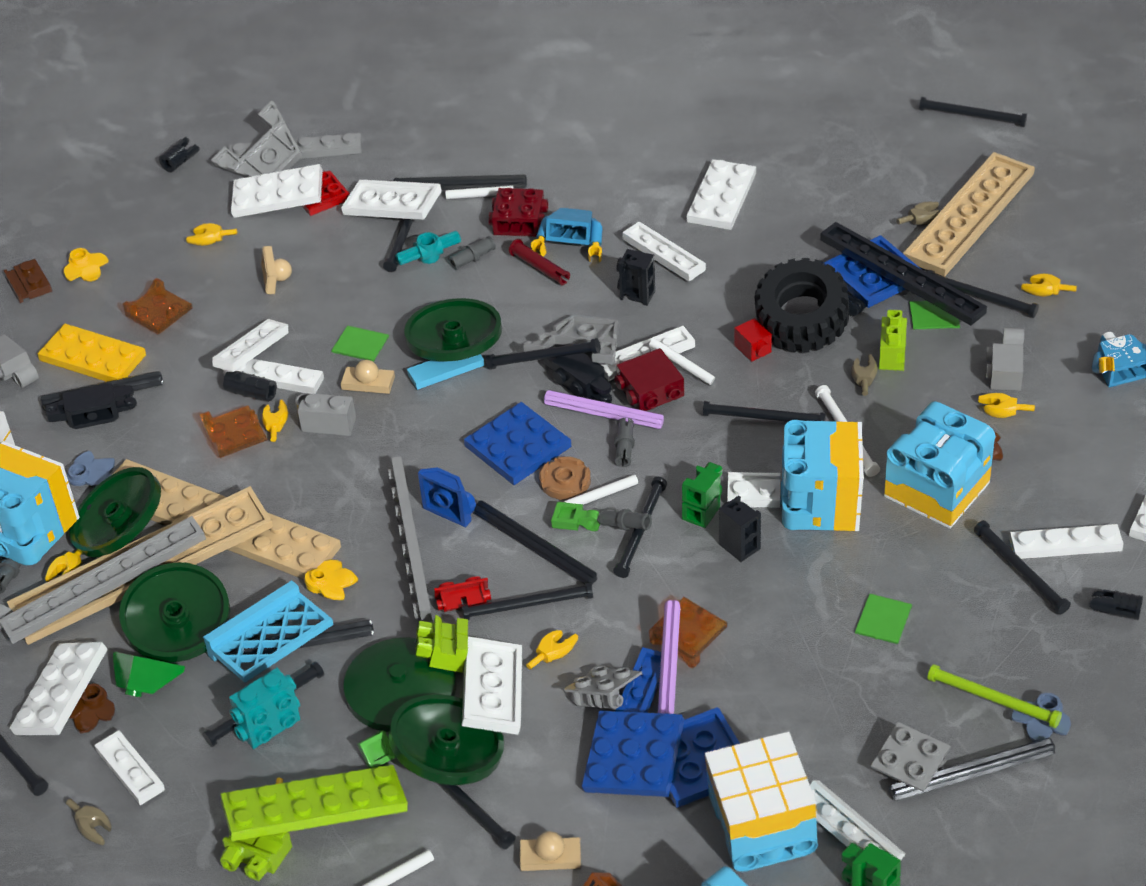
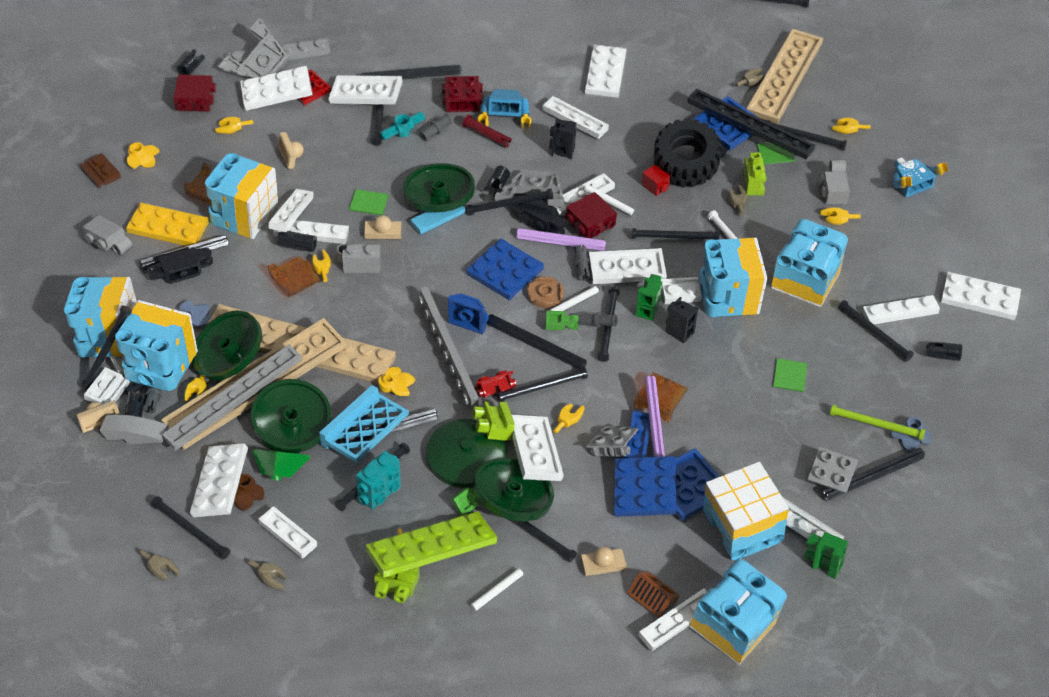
camera: 15 degrees left, 5 degrees up
white bar [446,186,514,199] -> none
none -> dark red brick [174,75,216,112]
none -> piece [205,153,278,239]
none -> black hinge [484,166,510,197]
none -> white plate [589,248,667,284]

